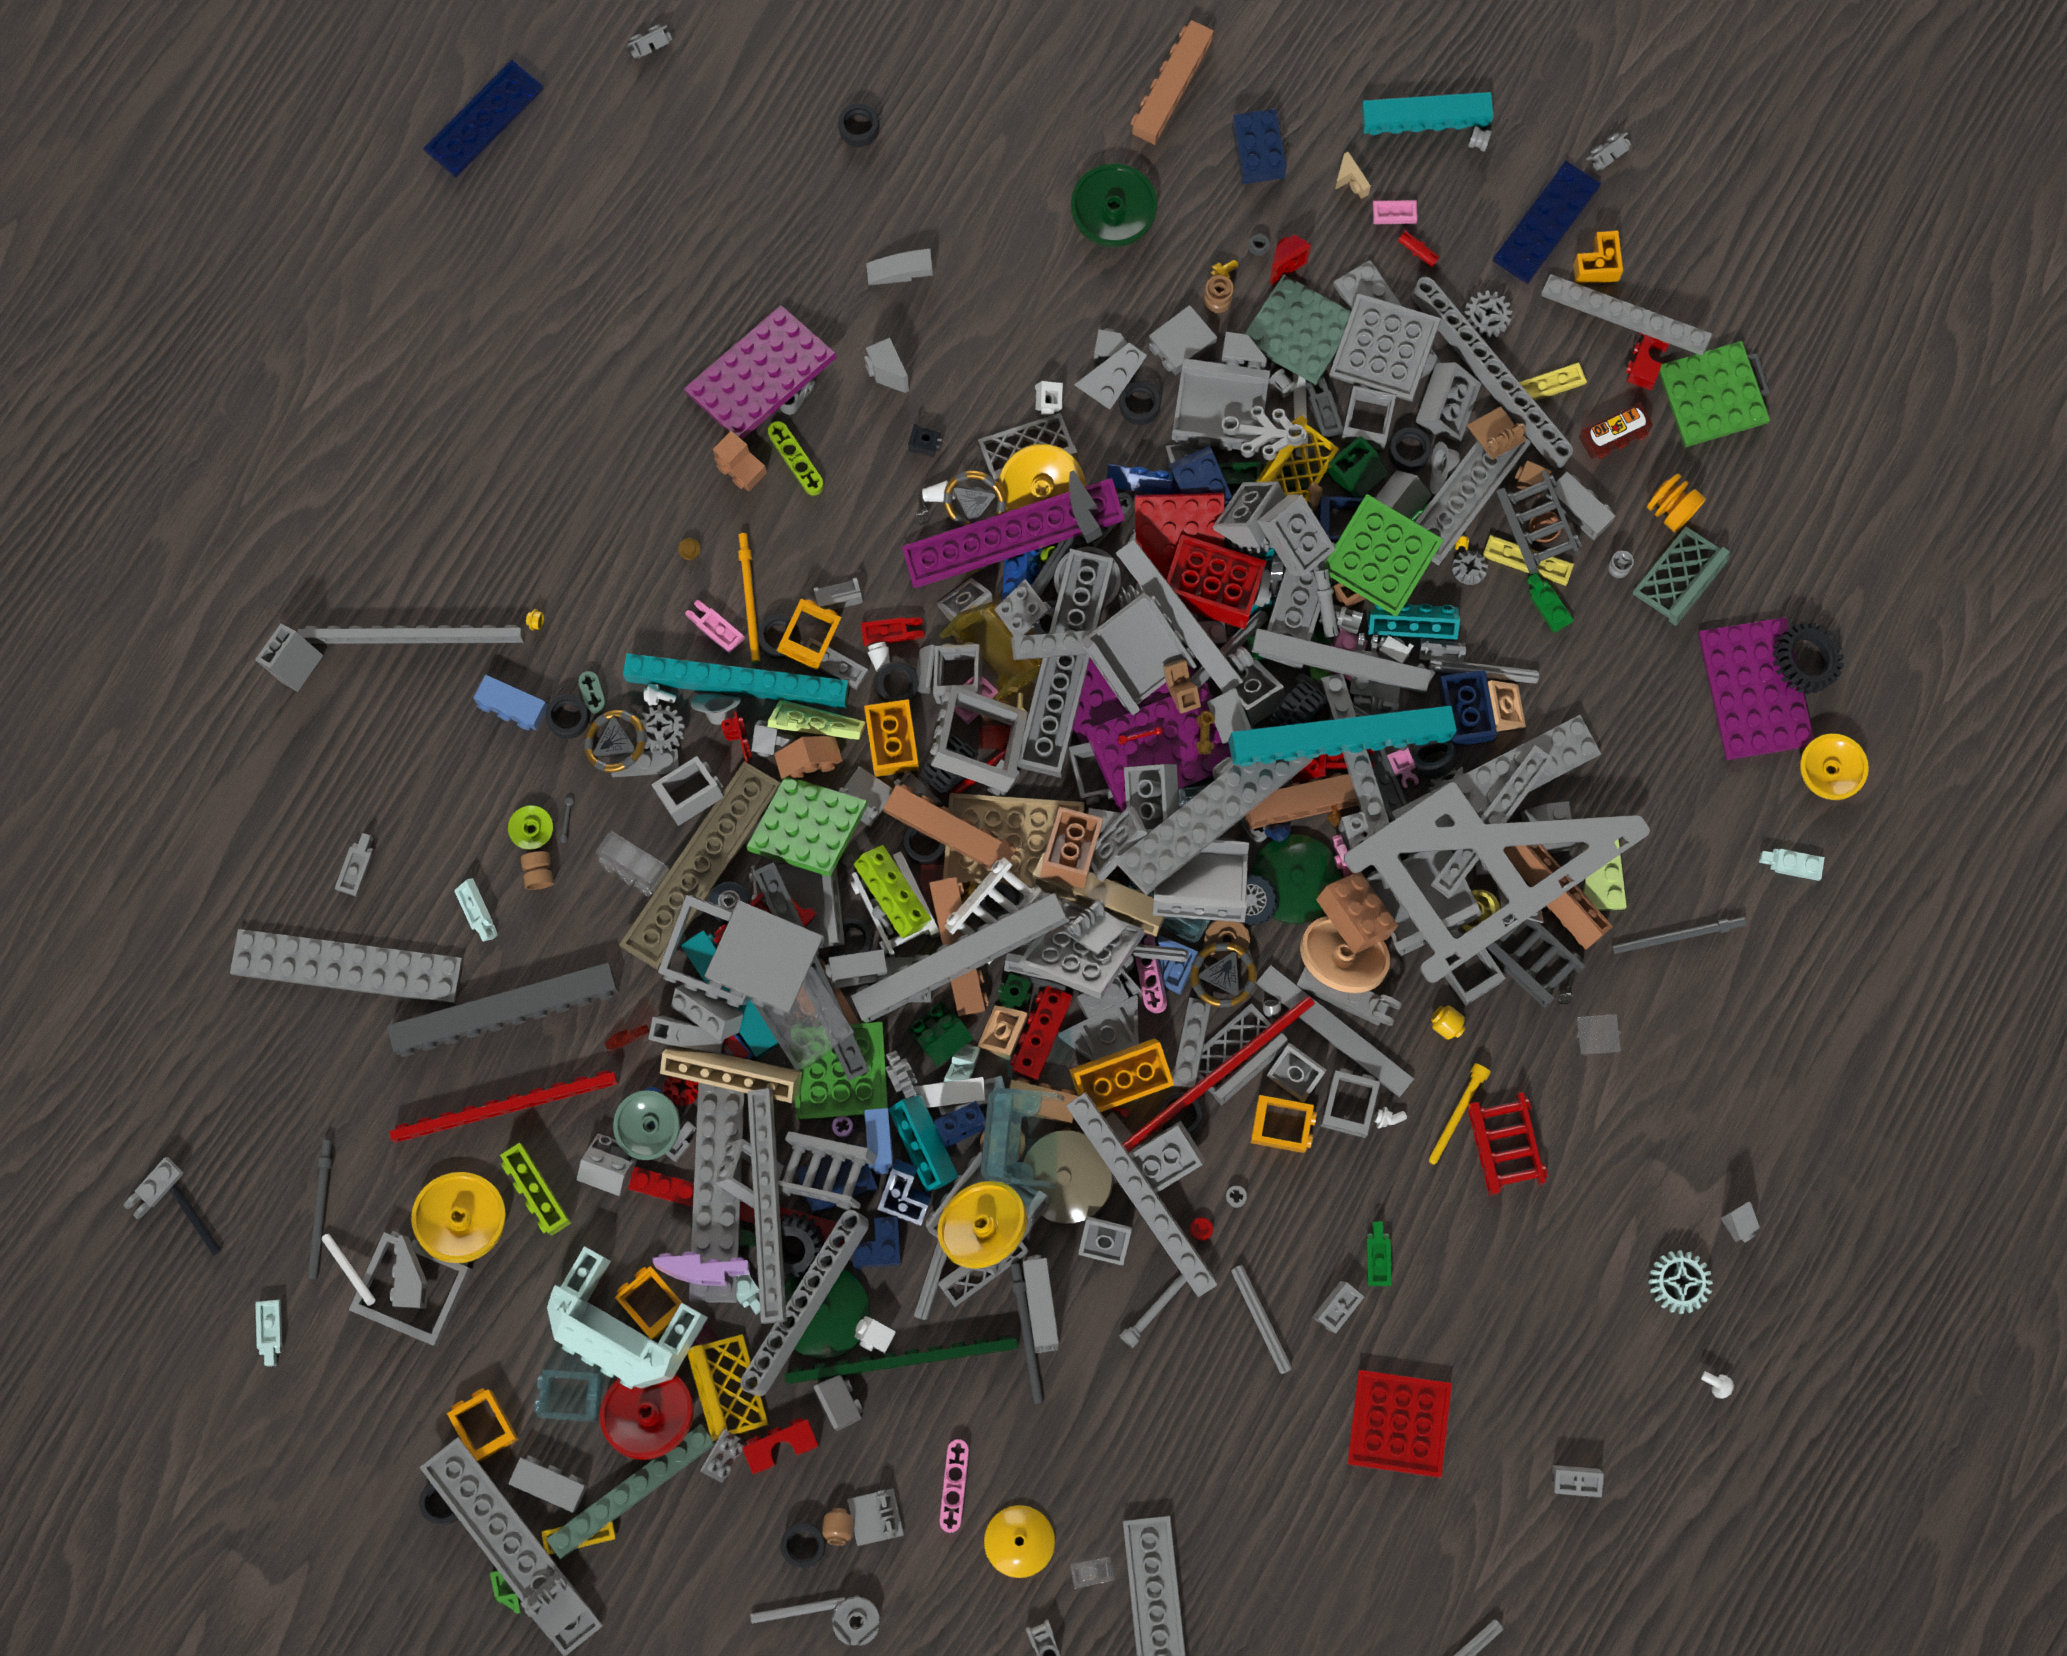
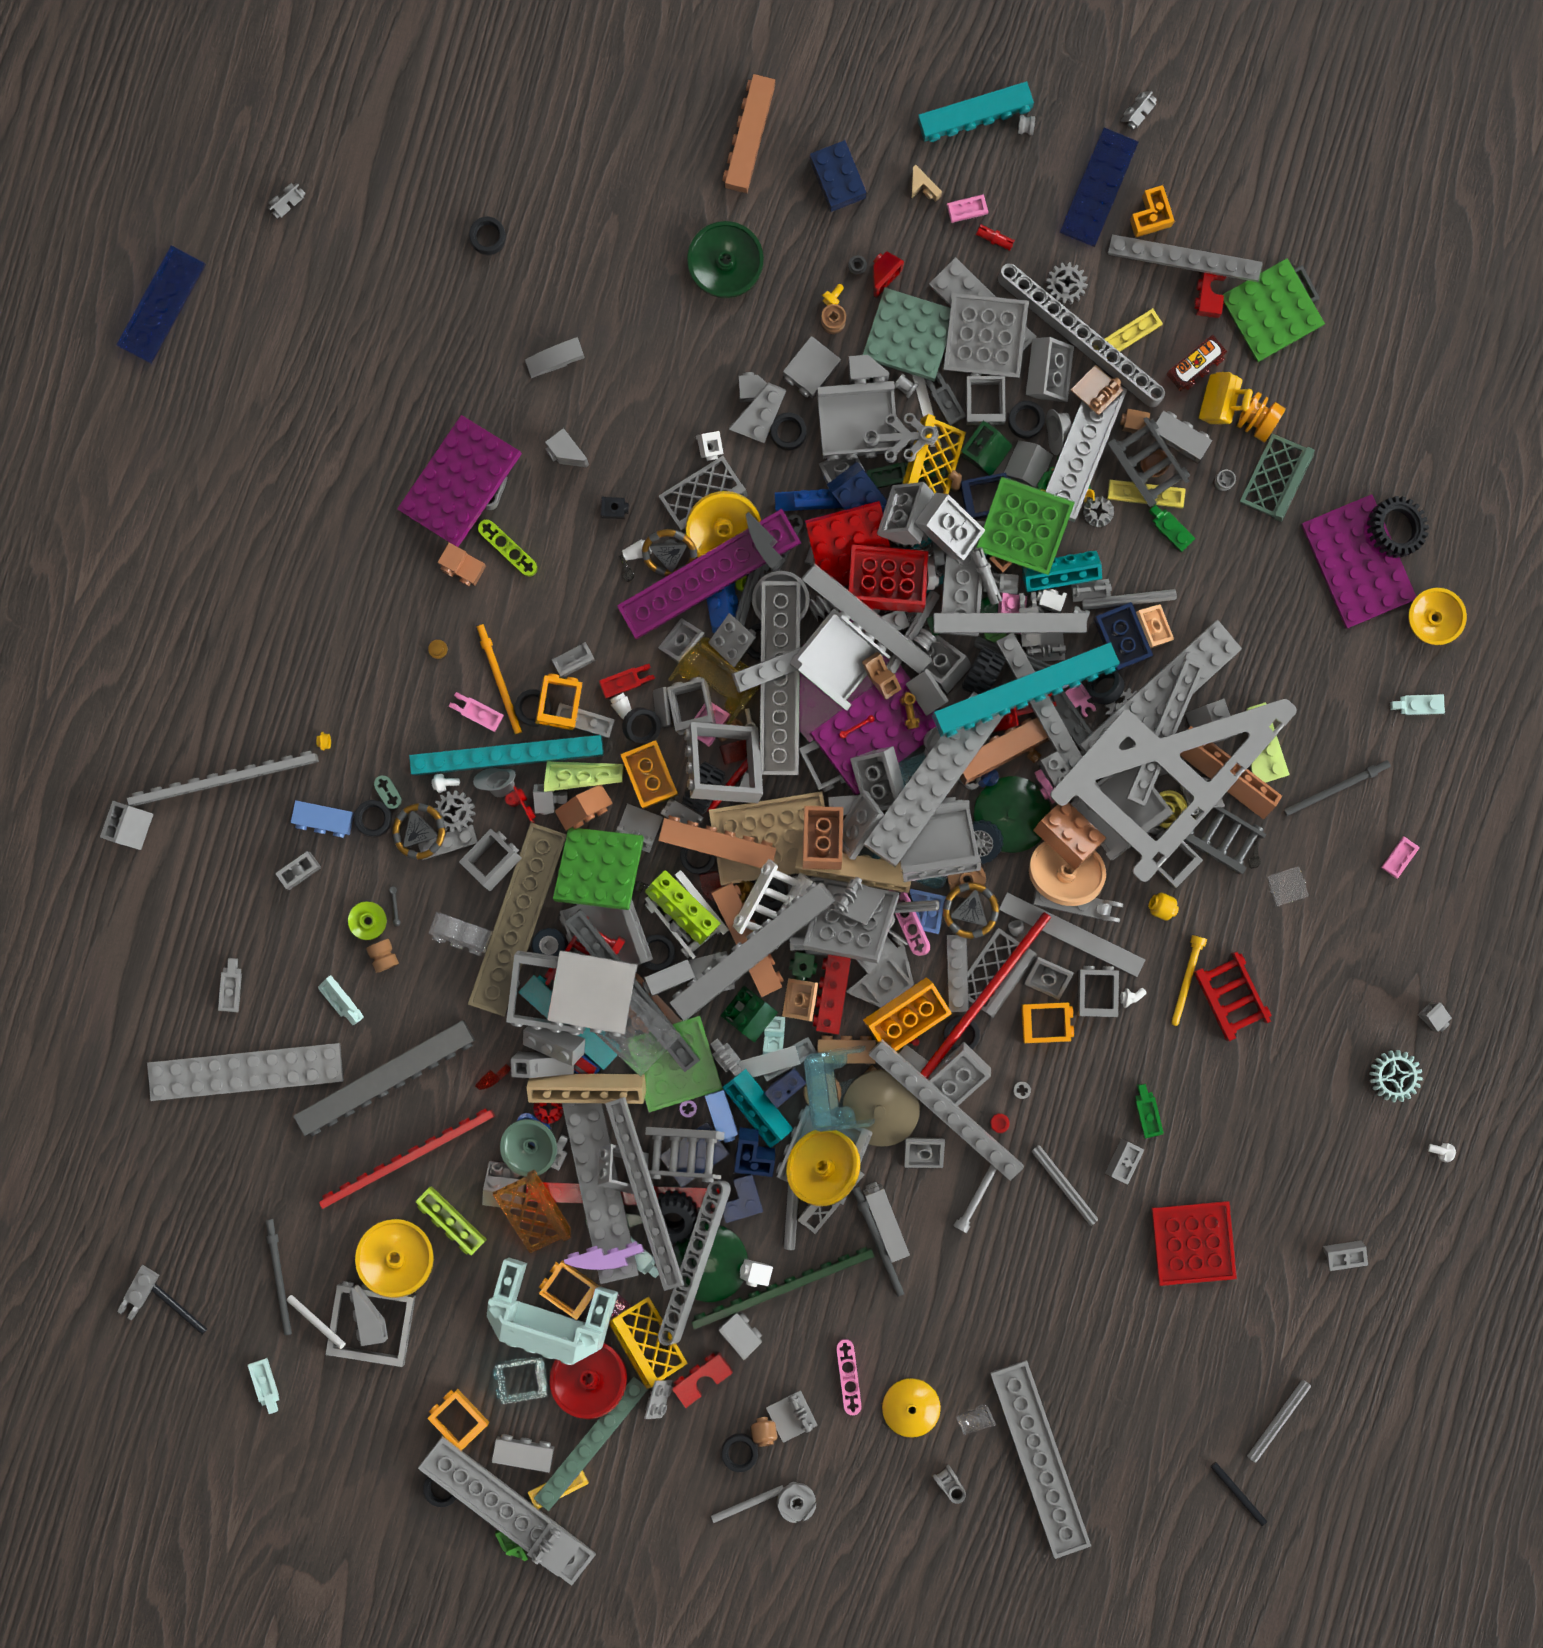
camera: 15 degrees left, 10 degrees up
none -> light grey brick [275,851,321,890]
none -> clear orange fence [493,1170,571,1253]
none -> yellow piece [1199,372,1253,424]
none -> bright pink plate [1381,836,1420,879]

